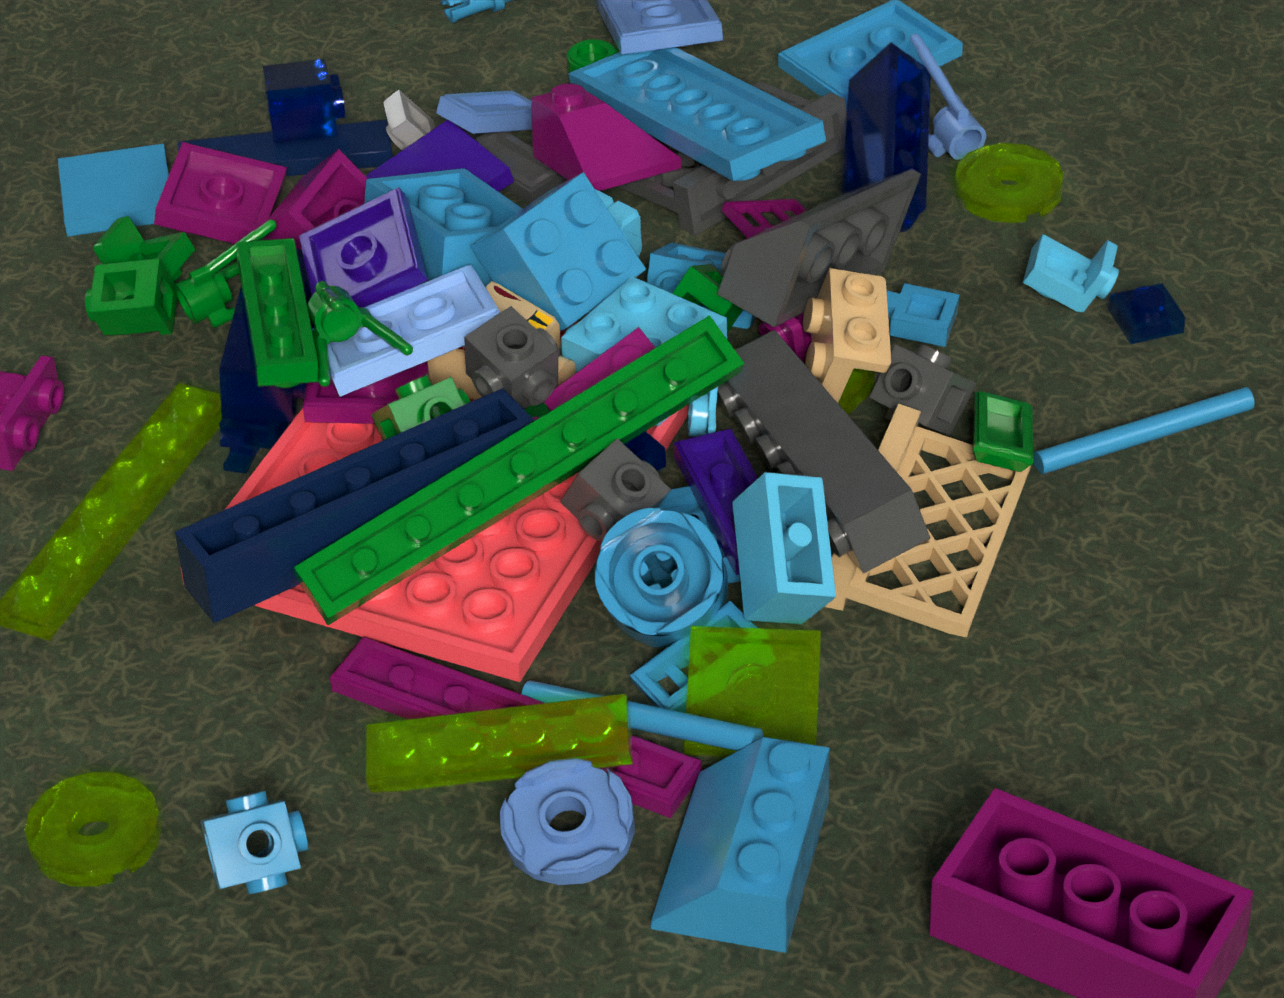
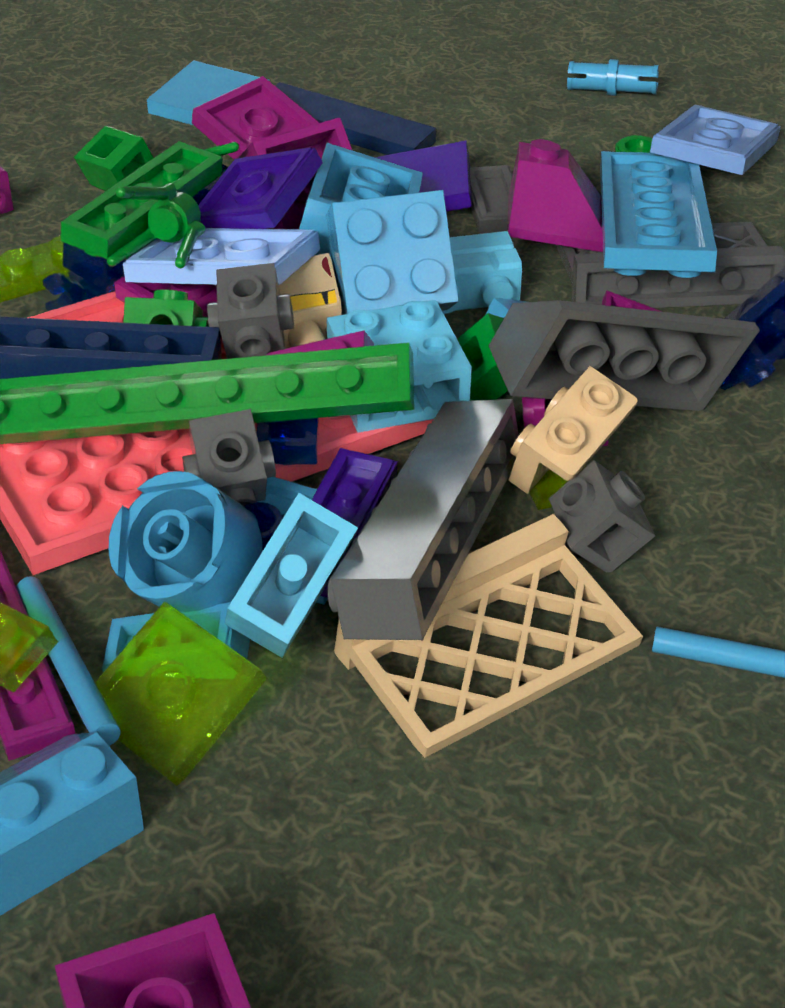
camera: 35 degrees right, 0 degrees up
green bracket [93,216,195,282] -> none
clear blue brick [263,59,345,143] -> none
light grey plate [383,89,435,150] -> none
medium blue tile [436,91,532,134] -> none
medium azure plate [688,387,718,437] -> none
dark azure plate [887,283,960,347] -> none
green tile [973,391,1034,472] -> none

